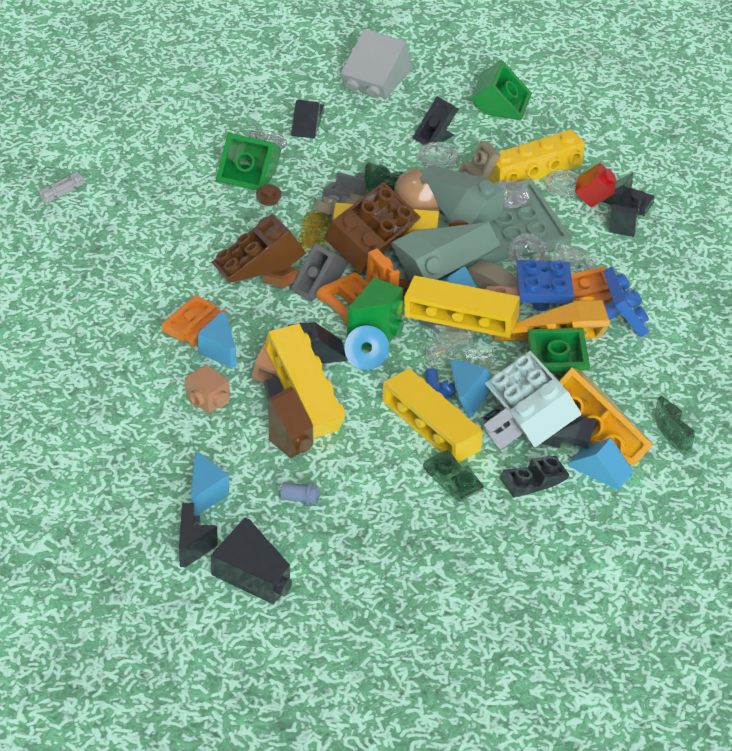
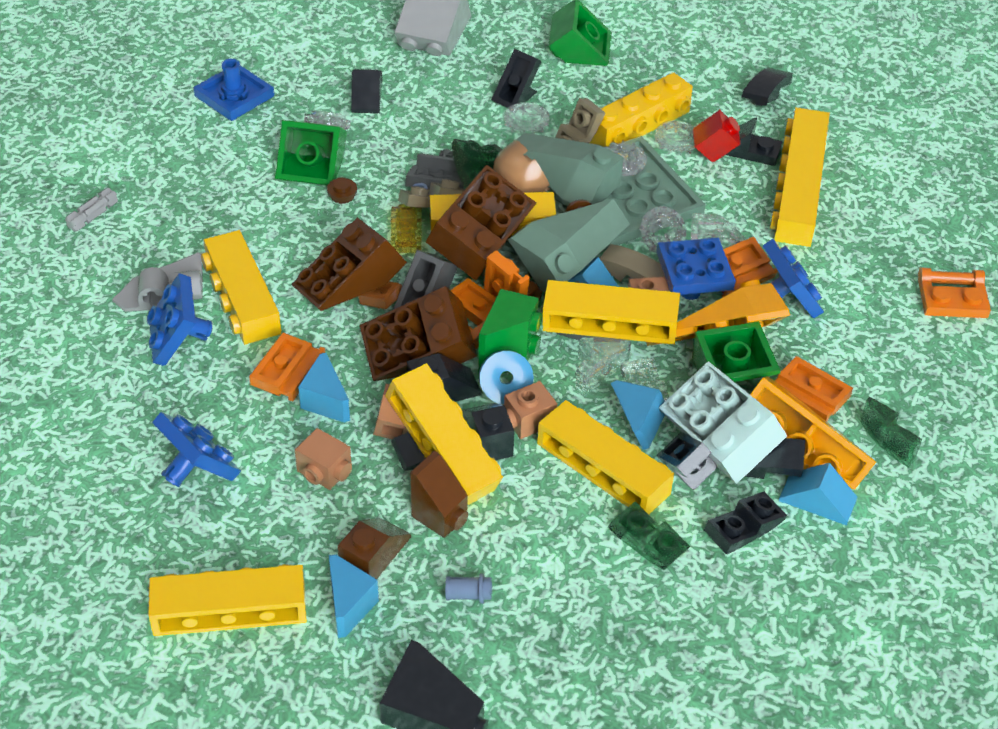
camera: 10 degrees left, 5 degrees up
black slope [179,503,218,567] -> none
blue arm [424,368,455,399] -> none
black slope [609,202,641,237] -> none
none -> light grey panel [112,253,203,312]
none -> blue plate [147,273,212,366]
none -> yellow brick [148,564,307,636]
none -> blue plate [152,412,241,487]
none -> blue plate [193,58,274,121]
none -> yellow brick [201,230,282,345]
none -> reddish brown slope [338,518,411,579]
none -> reddish brown slope [360,286,477,381]
none -> black slope [462,403,514,460]
none -> nougat brick [504,381,557,439]
none -> black slope [742,67,793,106]
none -> yellow brick [770,107,830,247]
none -> orange plate [775,356,853,422]

